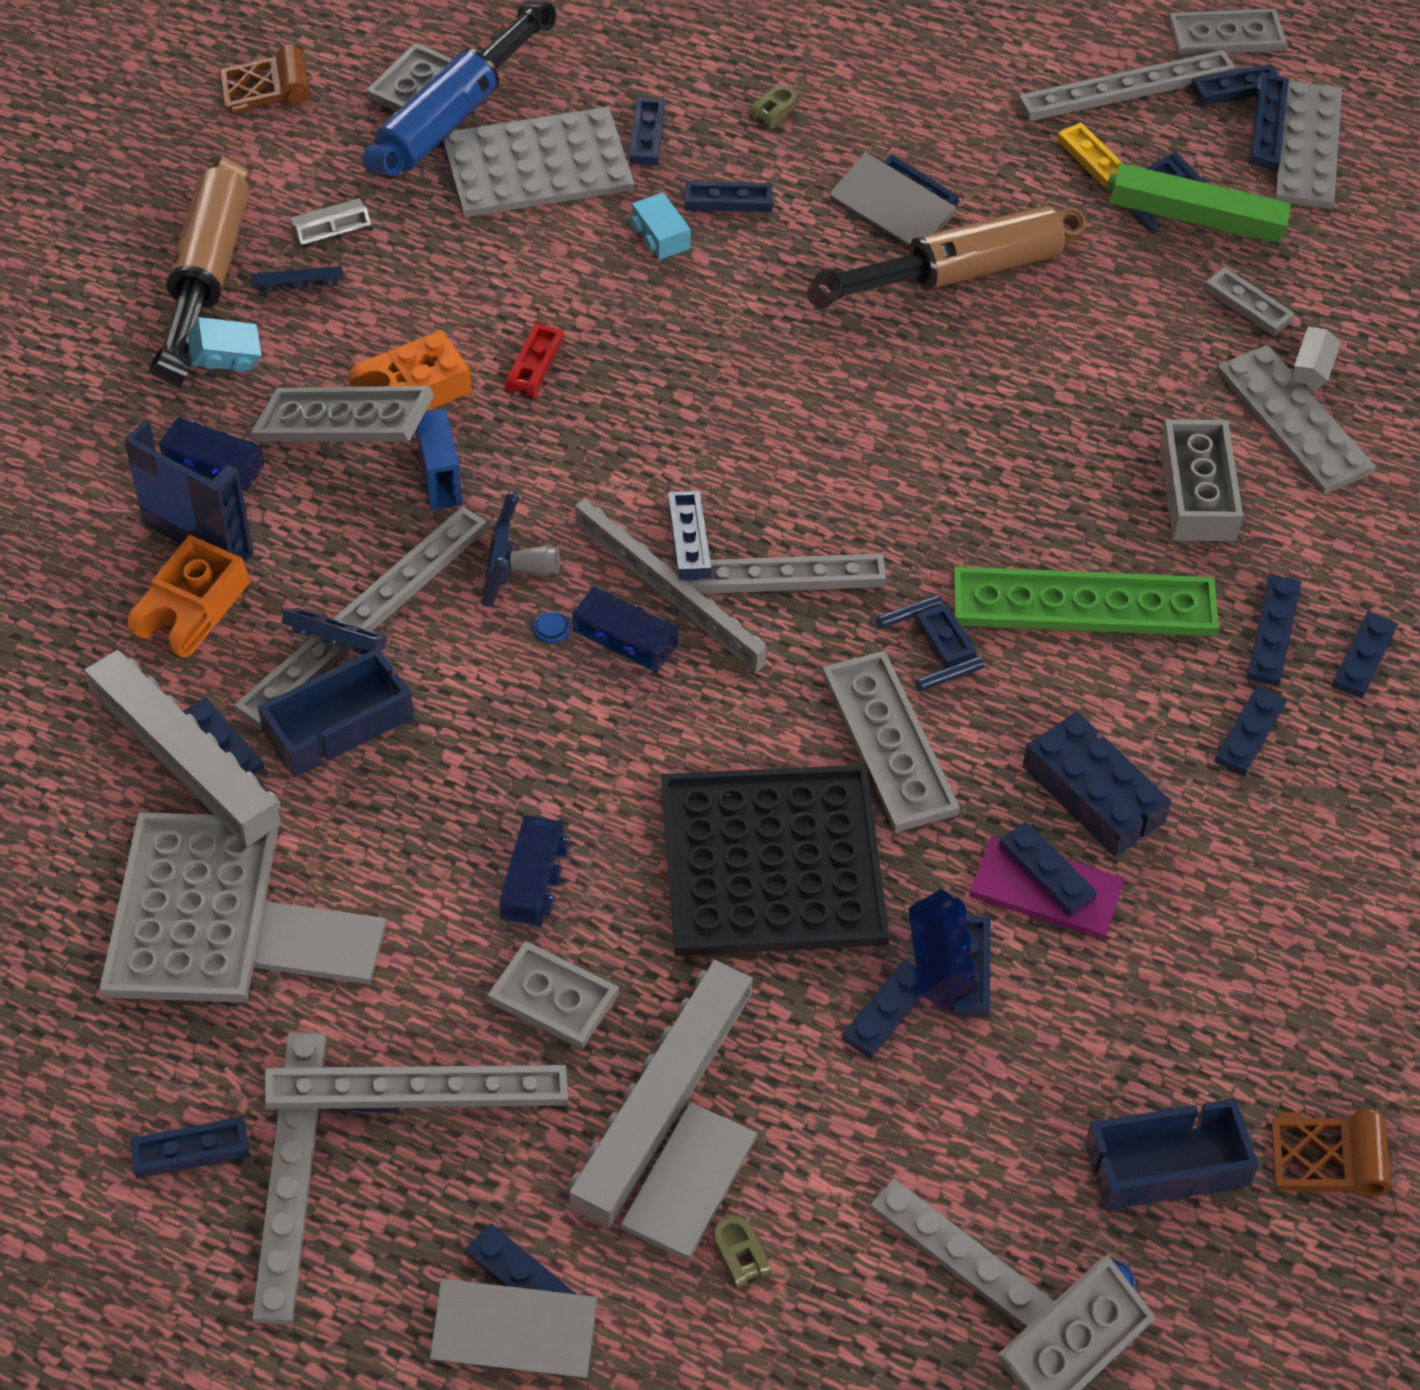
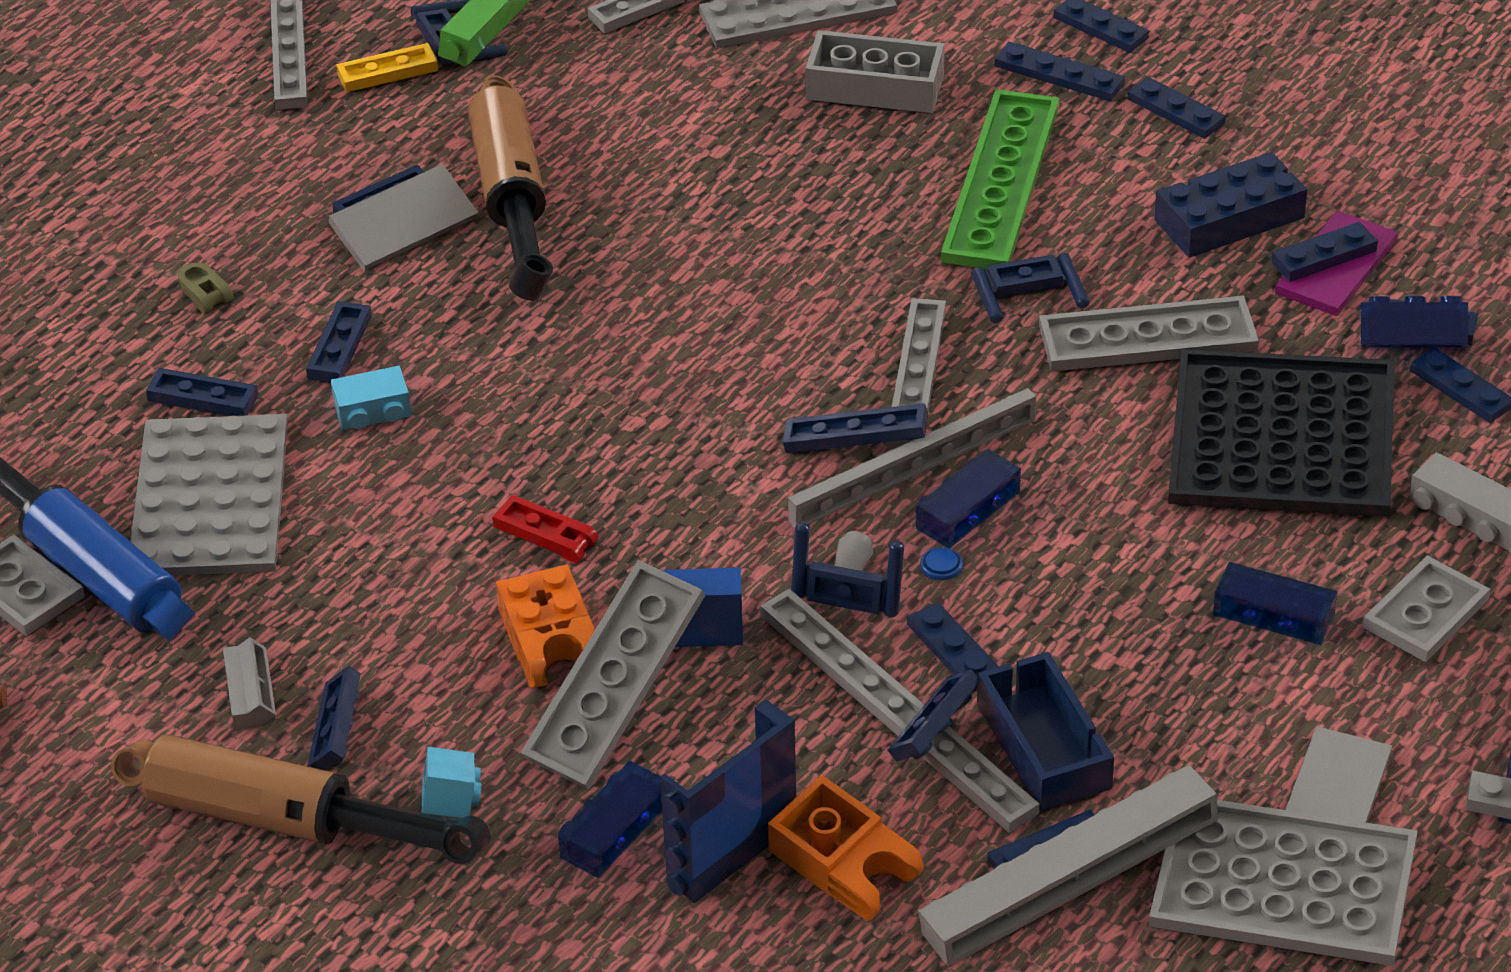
camera: 75 degrees left, 10 degrees down
none -> dark blue plate [907,602,999,693]

